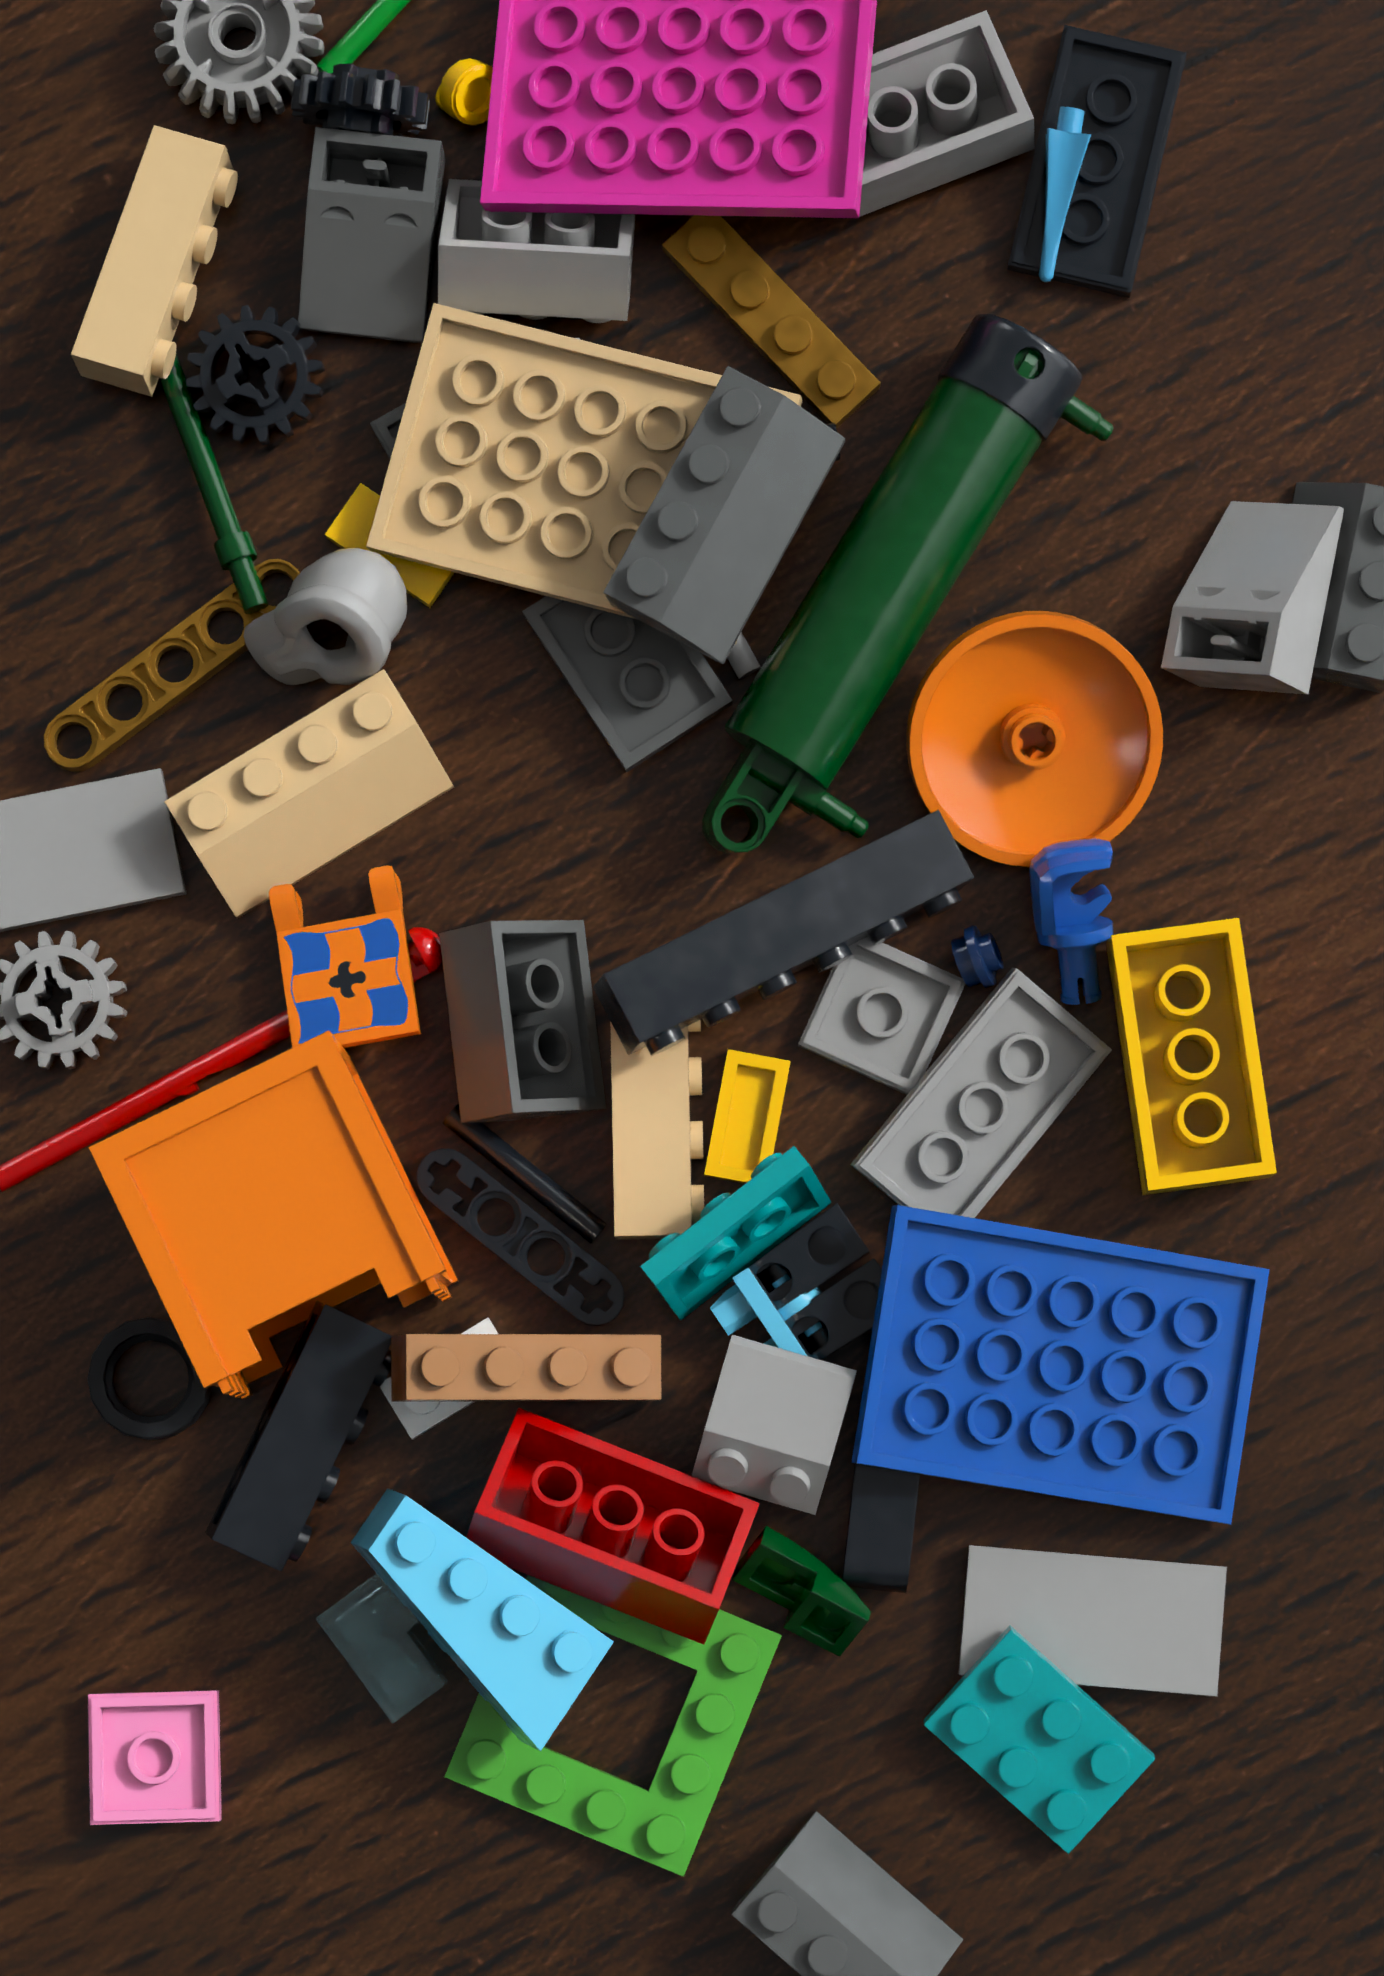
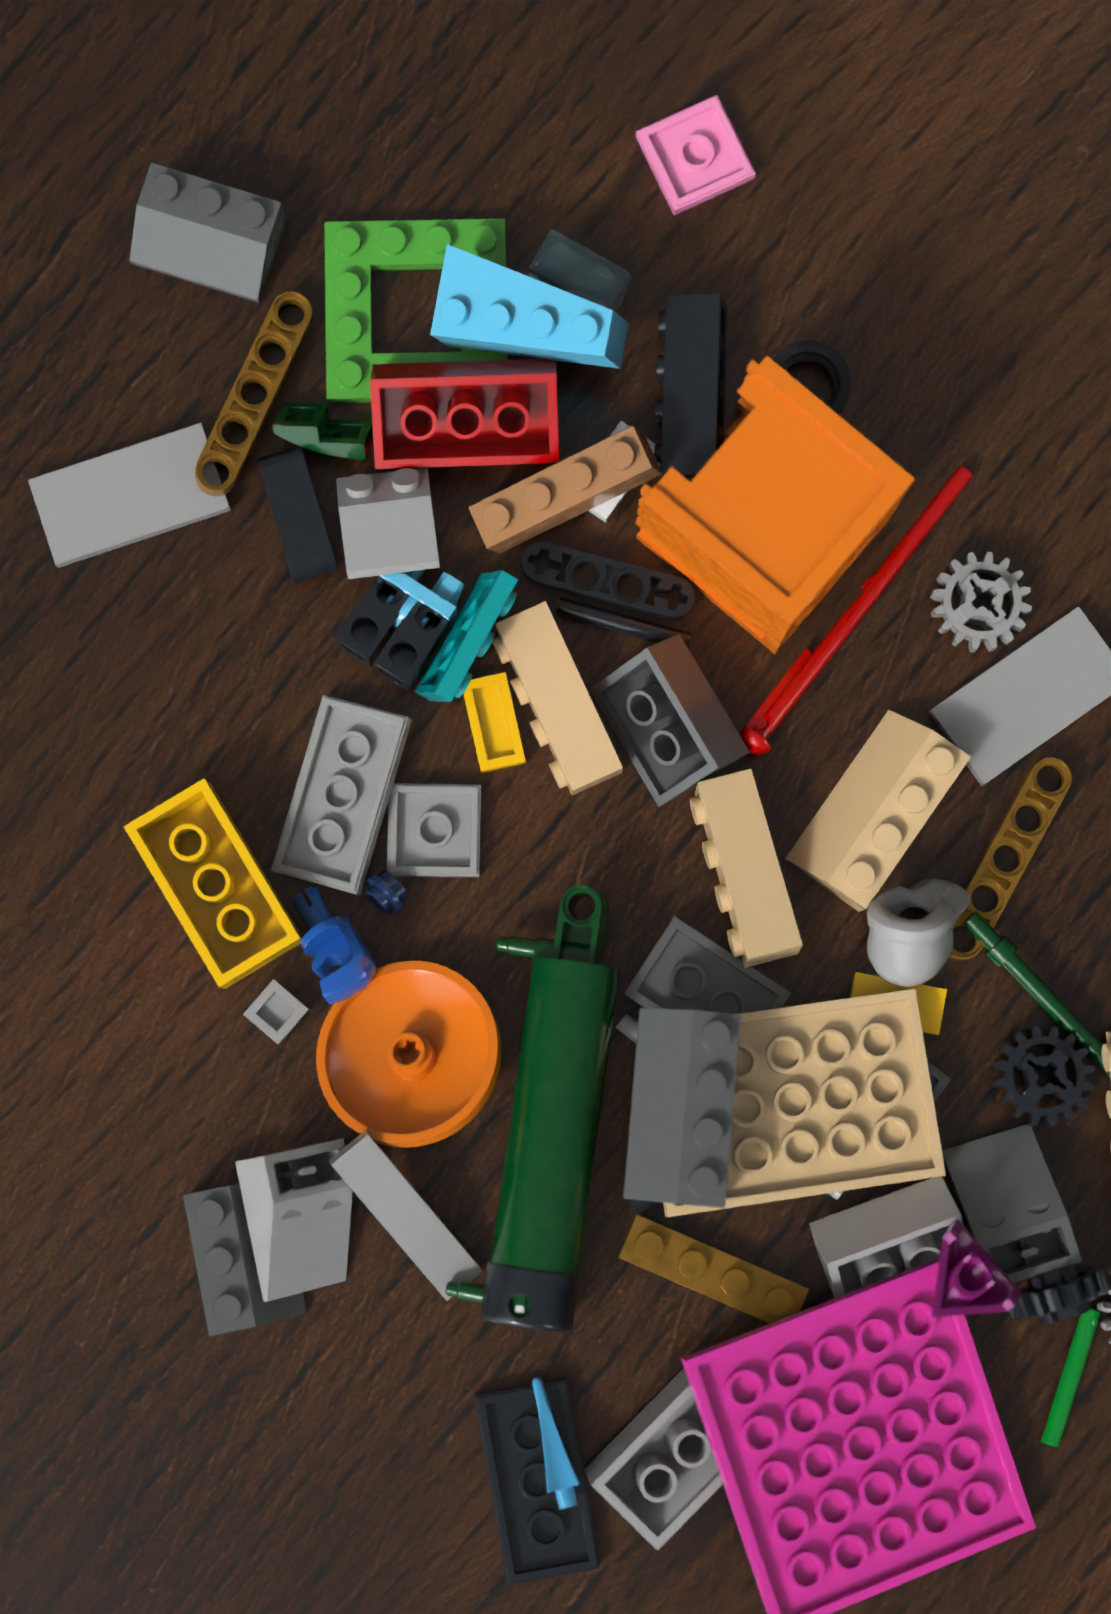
camera: 150 degrees right, 0 degrees up
orange flag [269,865,421,1048] -> none
yellow tile [435,58,493,125] -> none
black brick [593,810,974,1056] -> none
blue plate [851,1205,1270,1524] -> none
teal plate [923,1625,1155,1854] -> none
none -> pearl gold beam [195,291,312,496]
none -> light grey plate [243,979,310,1045]
none -> light grey tile [329,1130,483,1301]
none -> tan brick [690,769,803,968]
none -> magenta slope [932,1219,1021,1317]

